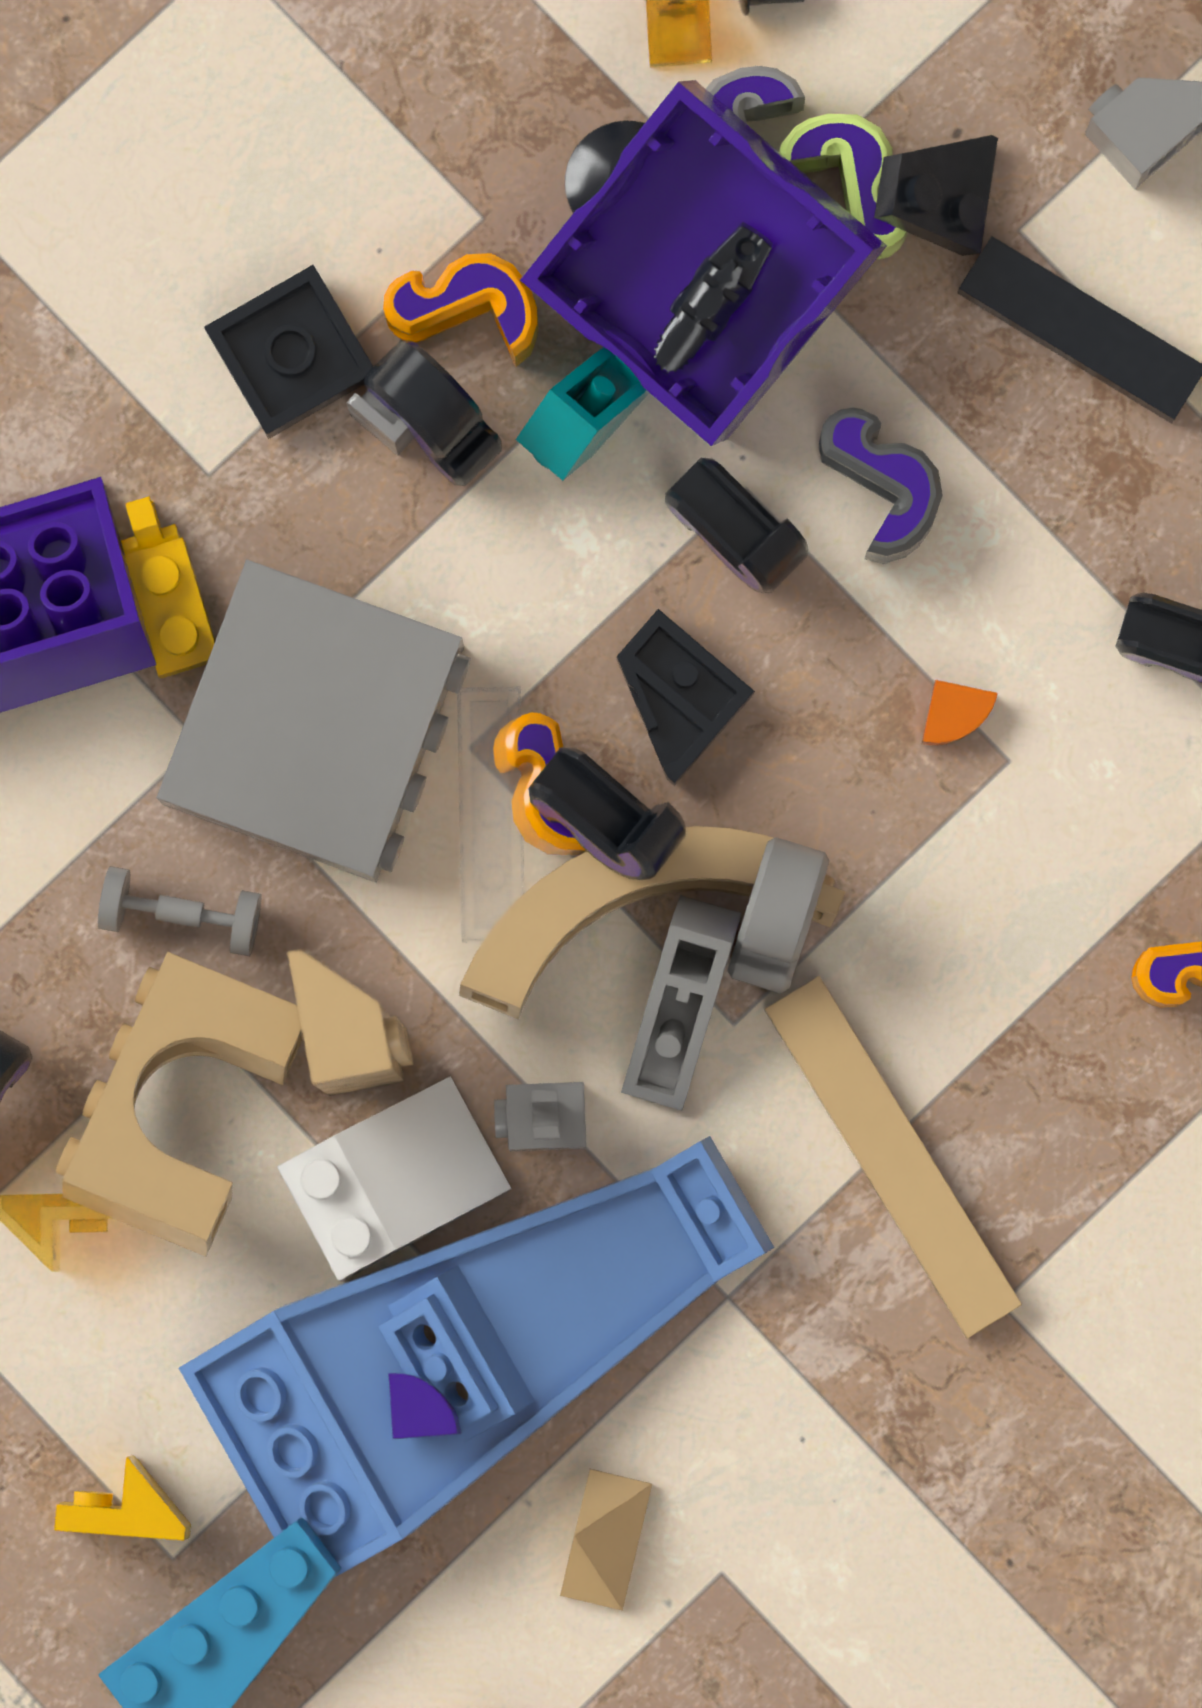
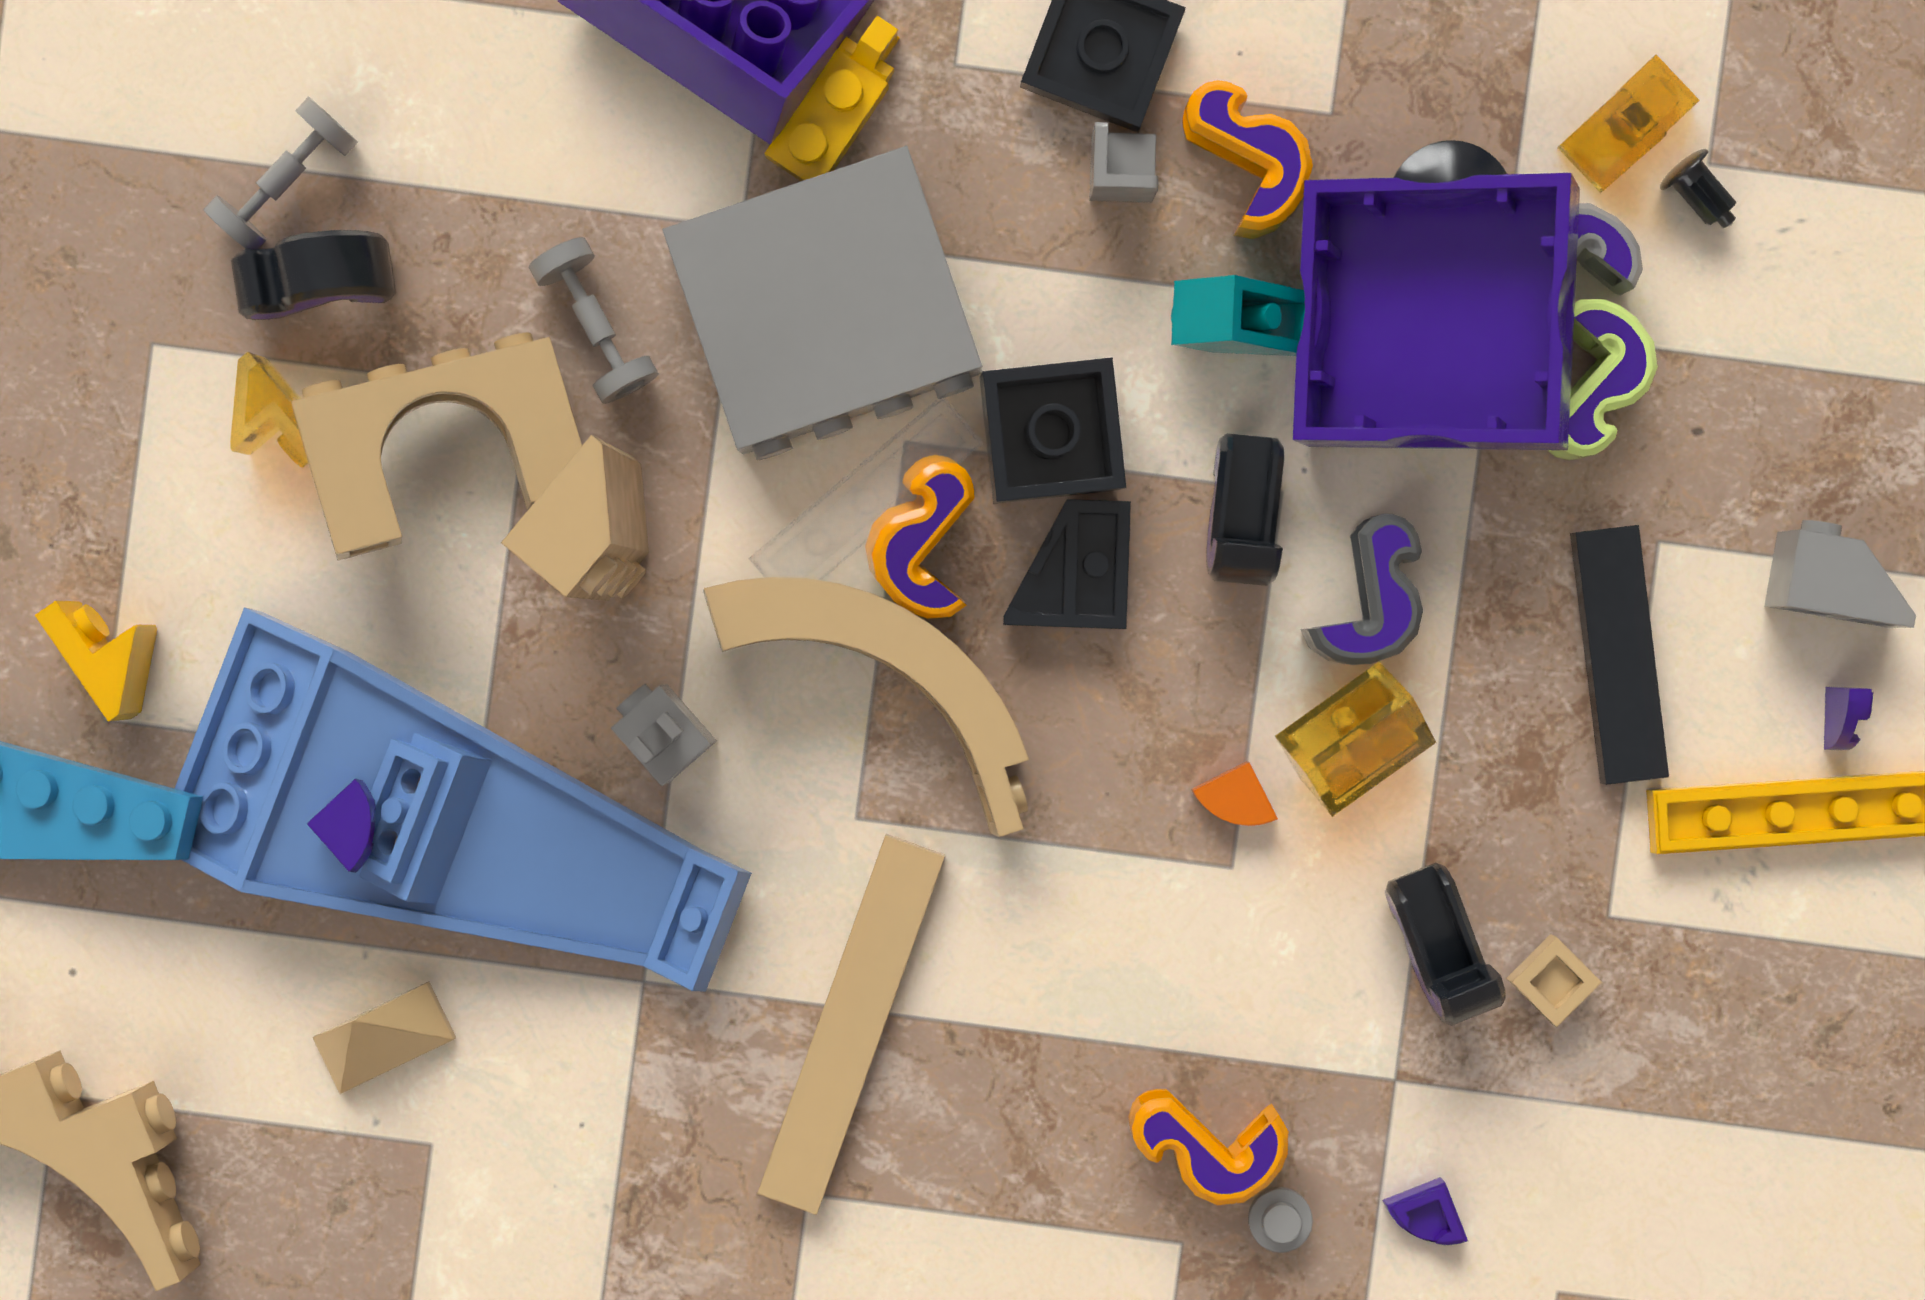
camera: 45 degrees right, 5 degrees up
white slope [277,1076,512,1281] -> none
black animal [364,340,502,486] -> none
black animal [528,747,686,880] -> none
light grey slope [621,895,741,1111] -> none
black hinge [654,222,773,373] -> none
light grey animal [727,837,829,994] -> none
black wing [874,135,998,256] -> none
none -> black brick [979,357,1126,504]
none -> clear yellow brick [1275,661,1437,817]

